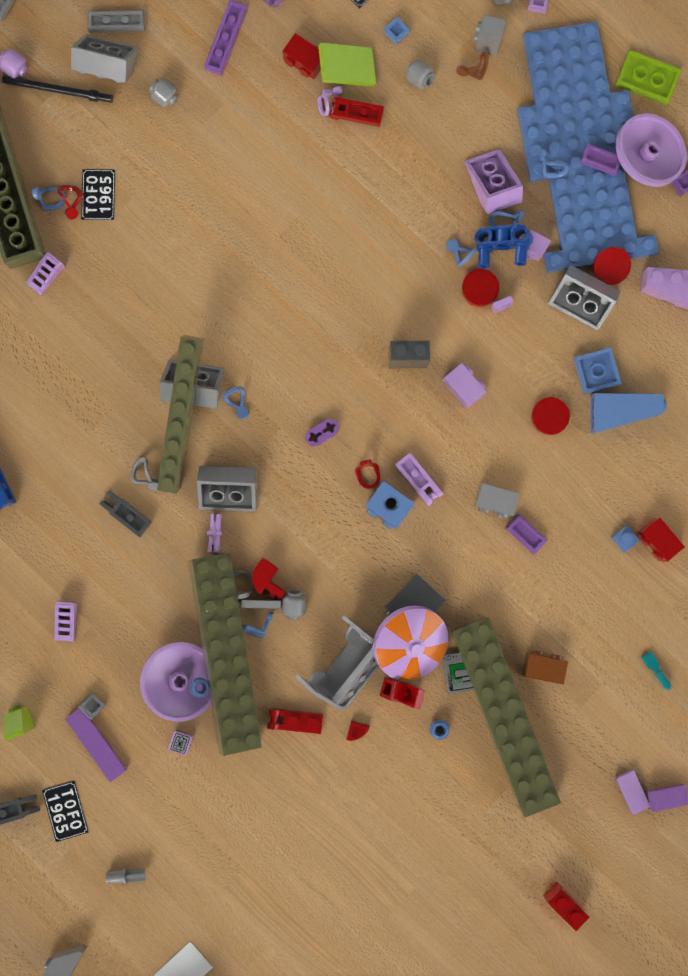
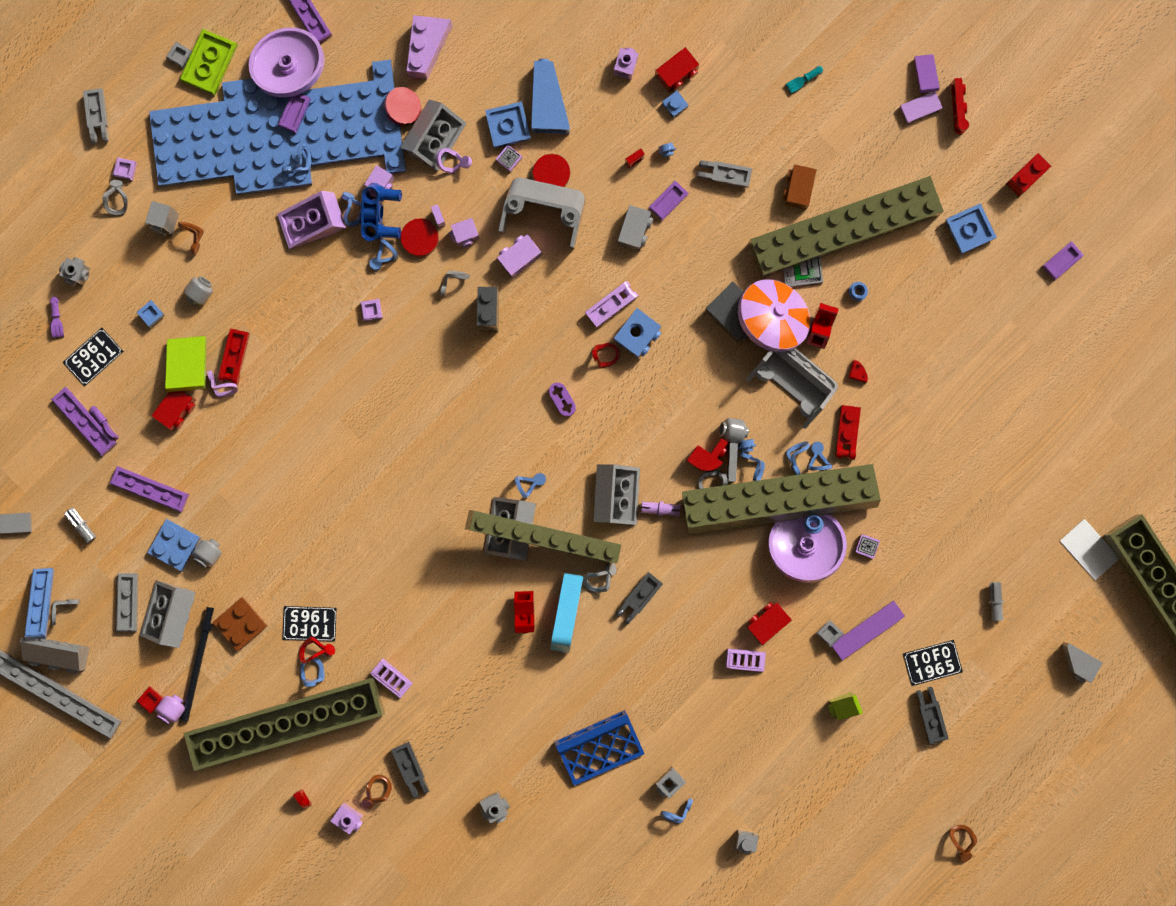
camera: 90 degrees left, 0 degrees up
none -> red tile [136,686,163,714]
none -> medium blue plate [147,519,201,571]
none -> light grey tile [166,42,192,69]
none -> dark orange plate [212,597,268,652]
none -> lavender tile [360,299,383,321]
none -> lavender piece [436,148,472,174]
none -> light grey piece [440,271,470,297]
none -> lavender brick [449,218,480,247]
none -> tile [496,145,523,172]
none -> light grey windscreen [498,178,585,249]
none -> red brick [514,591,535,634]
none -> medium azure beam [550,573,583,653]
none -> lavender brick [614,48,639,80]
none -> red tile [625,148,645,168]
none -> medium blue plate [658,143,676,158]
none -> light grey hinge [697,160,752,188]
none -> medium blue plate [738,439,756,452]
none -> red brick [746,602,792,645]
none -> medium blue piece [786,441,810,475]
none -> medium blue piece [807,442,832,471]
none -> medium blue plate [945,203,997,254]
none -> red plate [951,78,969,135]
none -> medium lavender tile [1042,241,1084,281]

